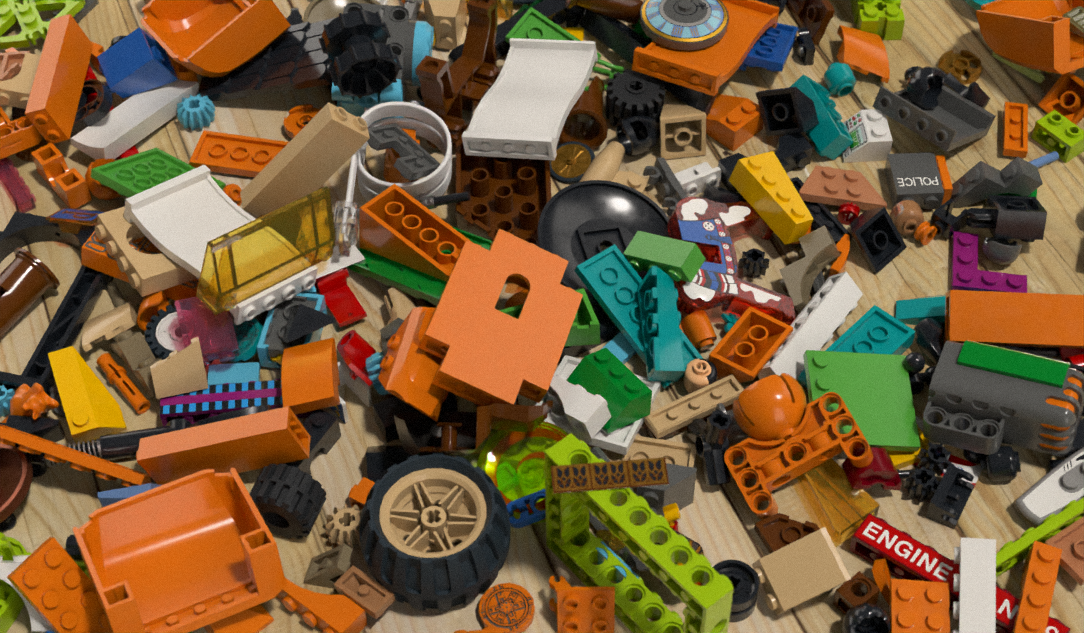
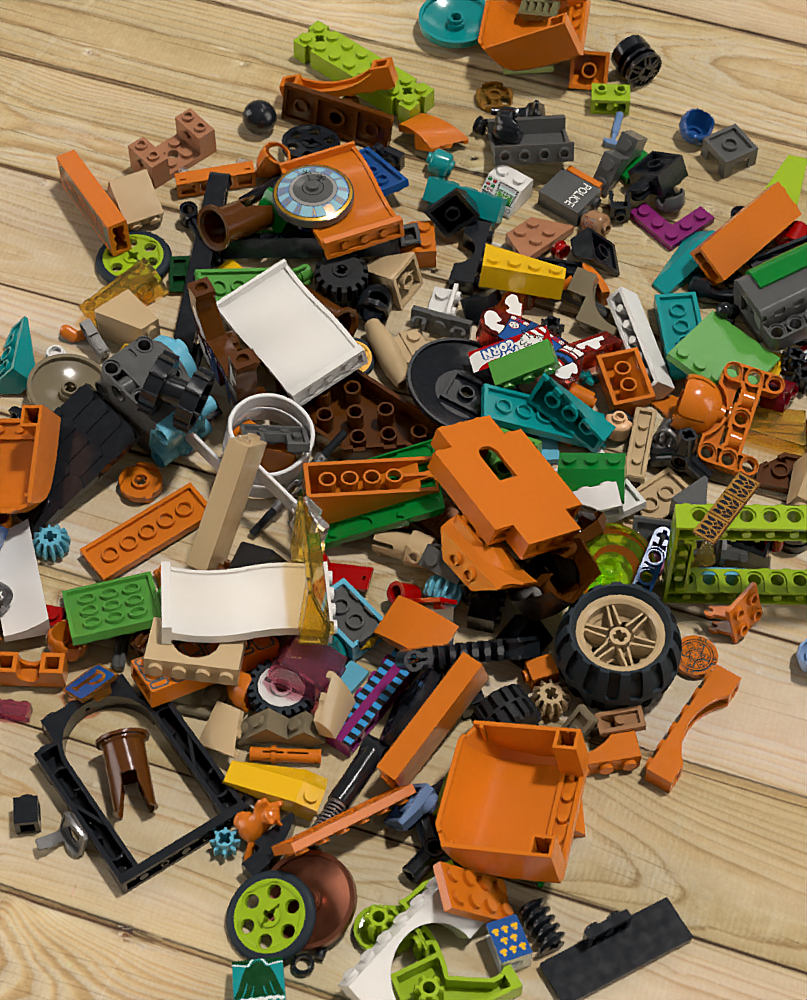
camera: 50 degrees left, 5 degrees up
black slope [283,304,336,343] -> none
orange bush [914,221,937,245] -> none
orange plate [1003,102,1028,158] -> none
none -> black piece [395,635,541,672]
none -> dark grey slope [399,223,421,249]
none -> sticker [467,325,553,373]

